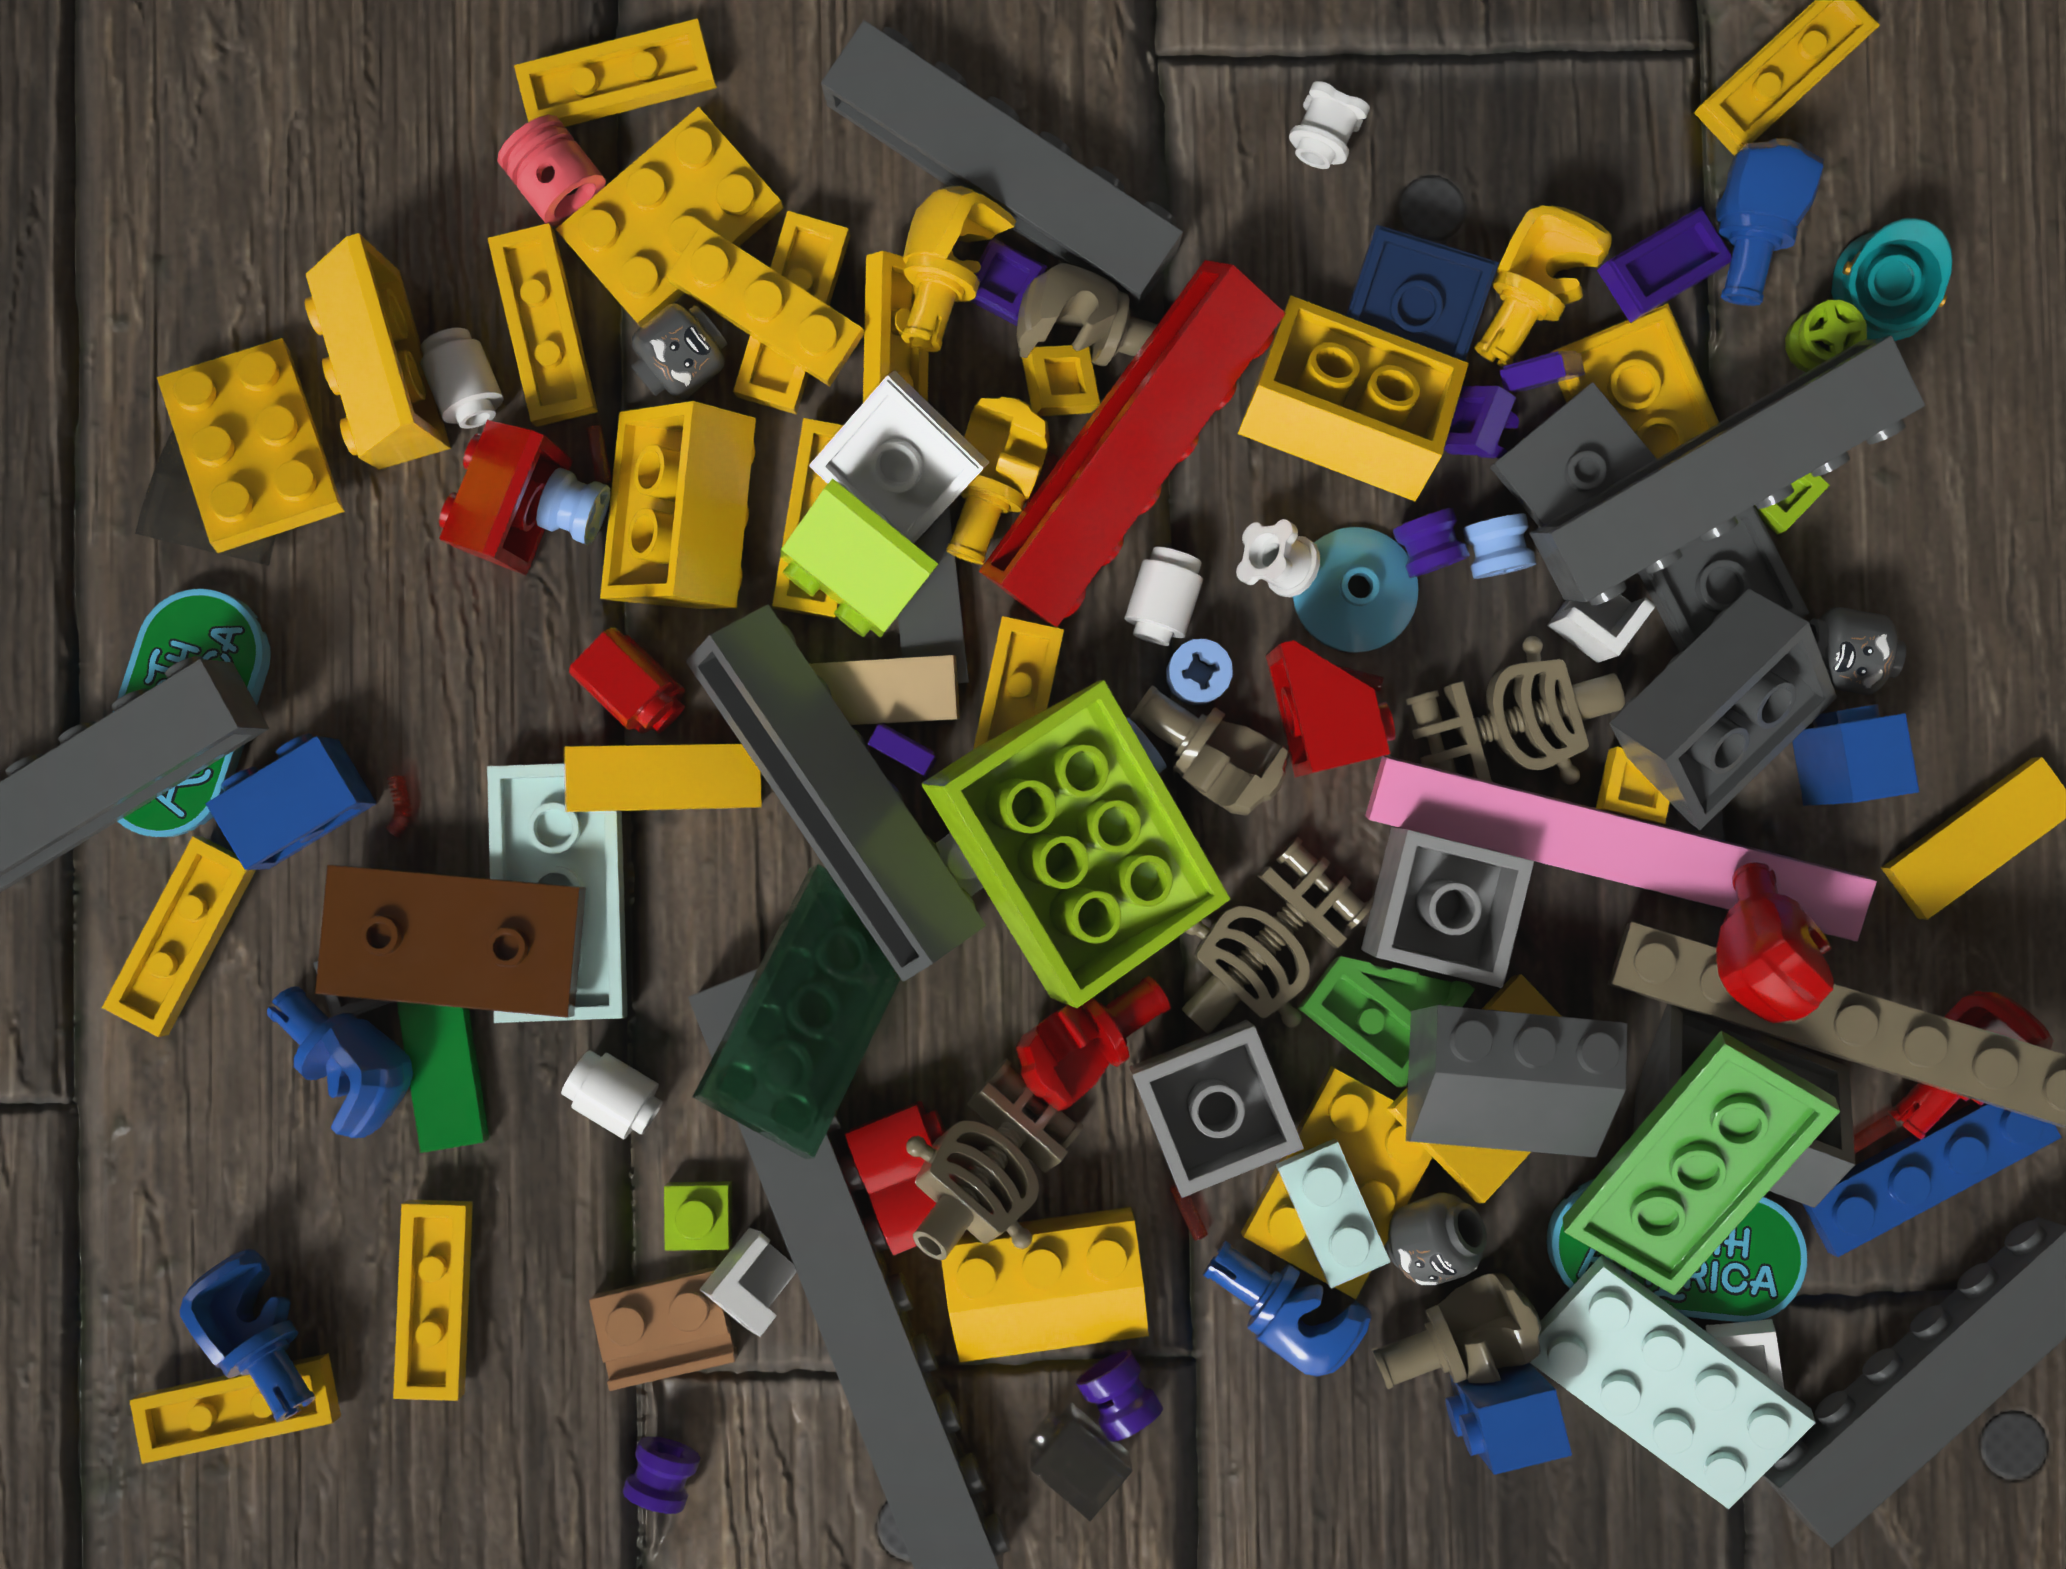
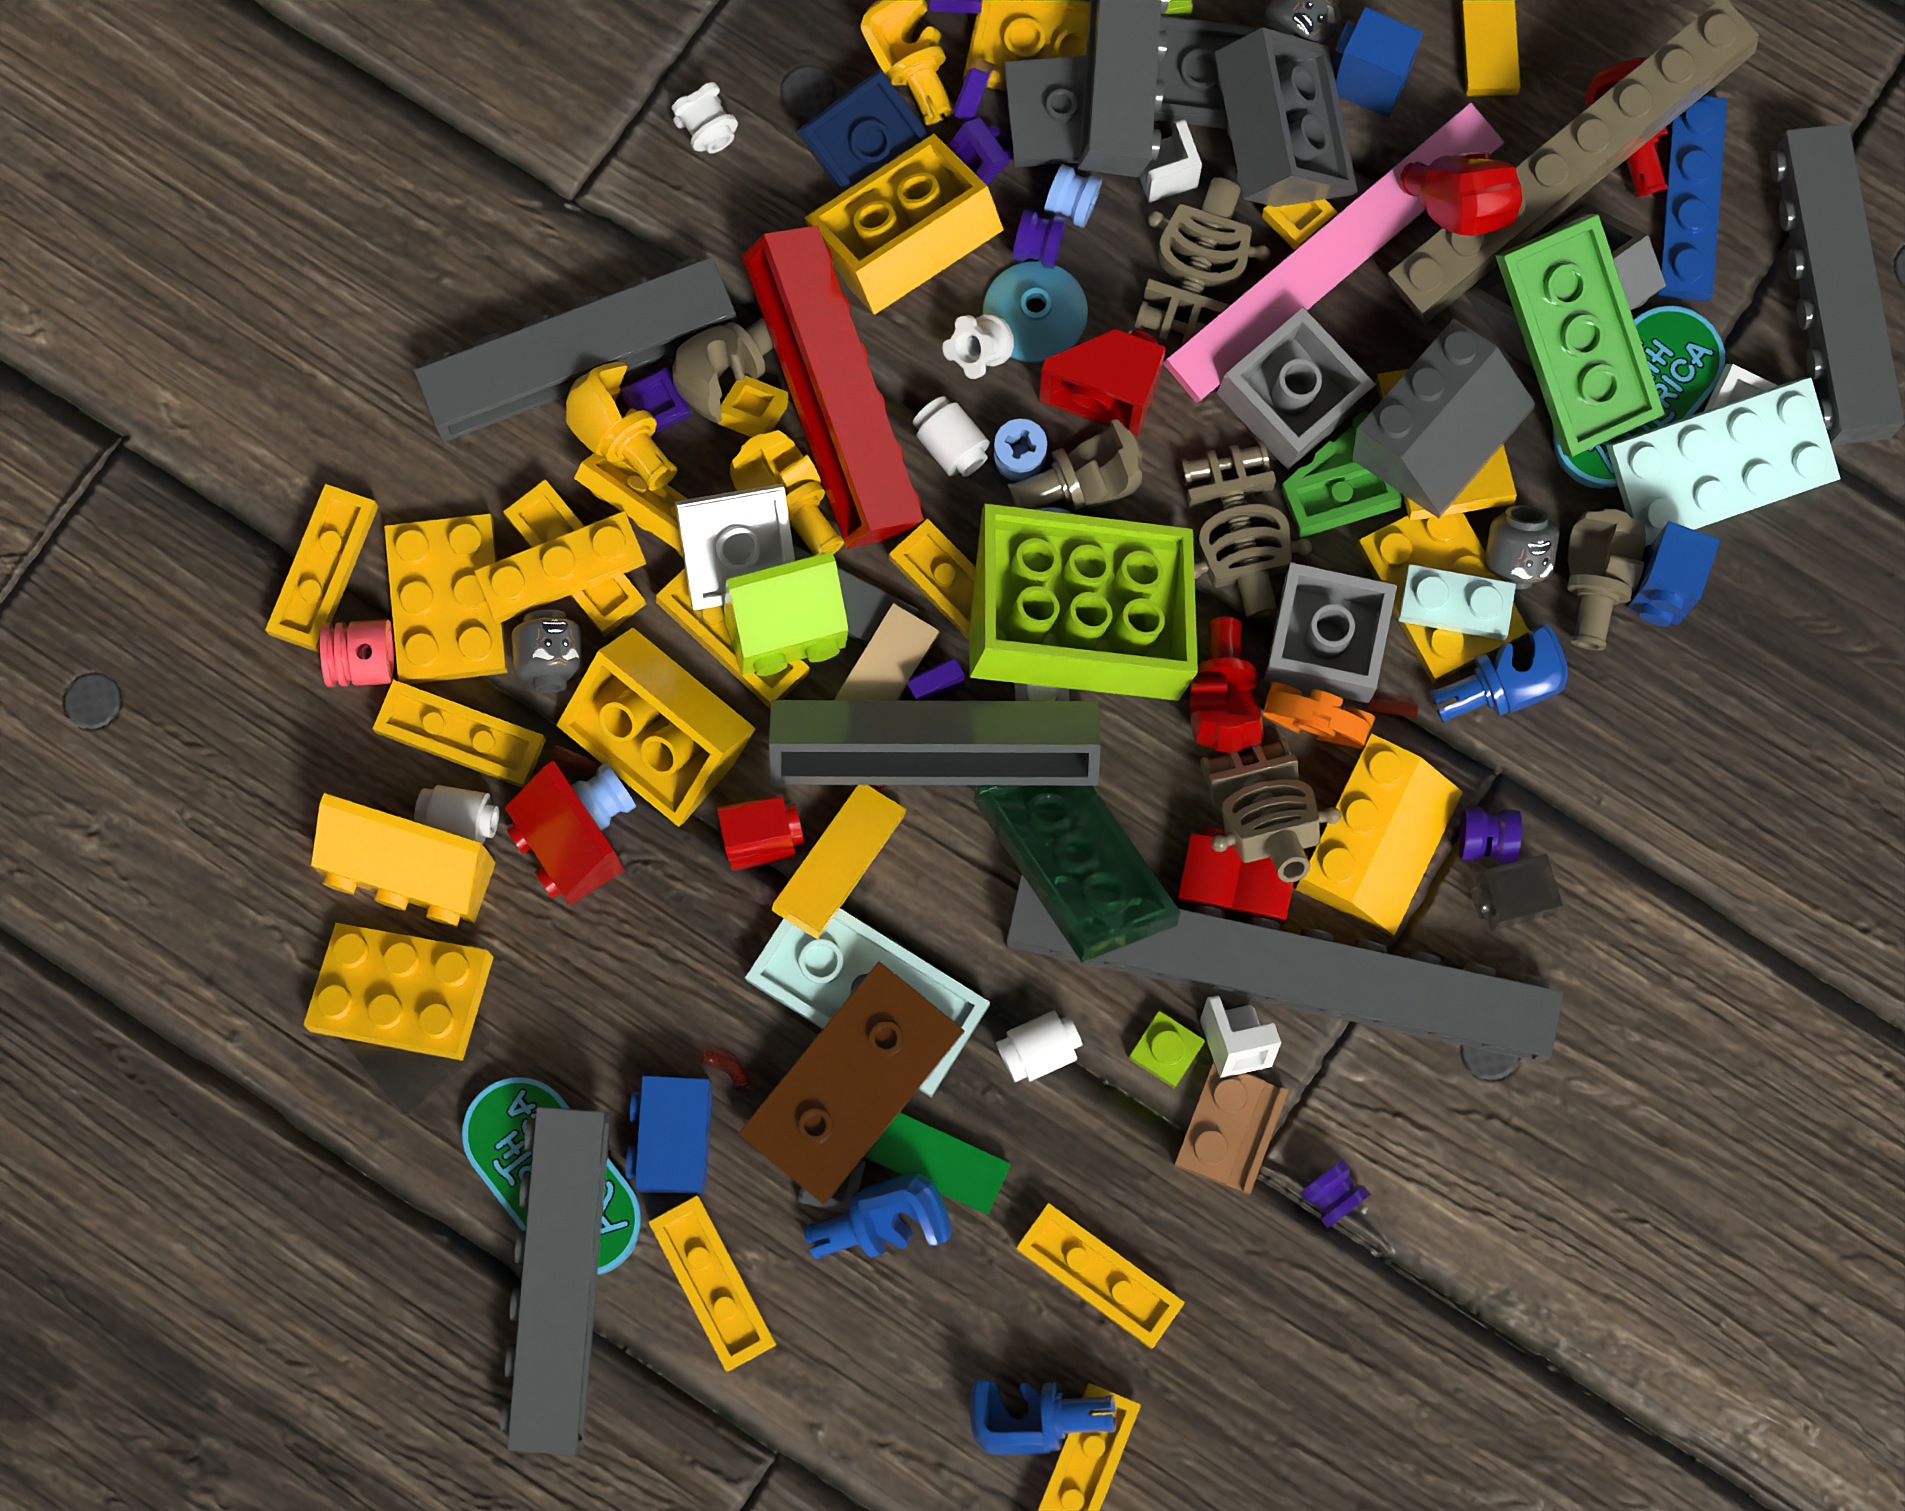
camera: 50 degrees left, 10 degrees down
clear red piece [1854,1114,1897,1154] -> none
none -> orange plate [1263,682,1375,749]

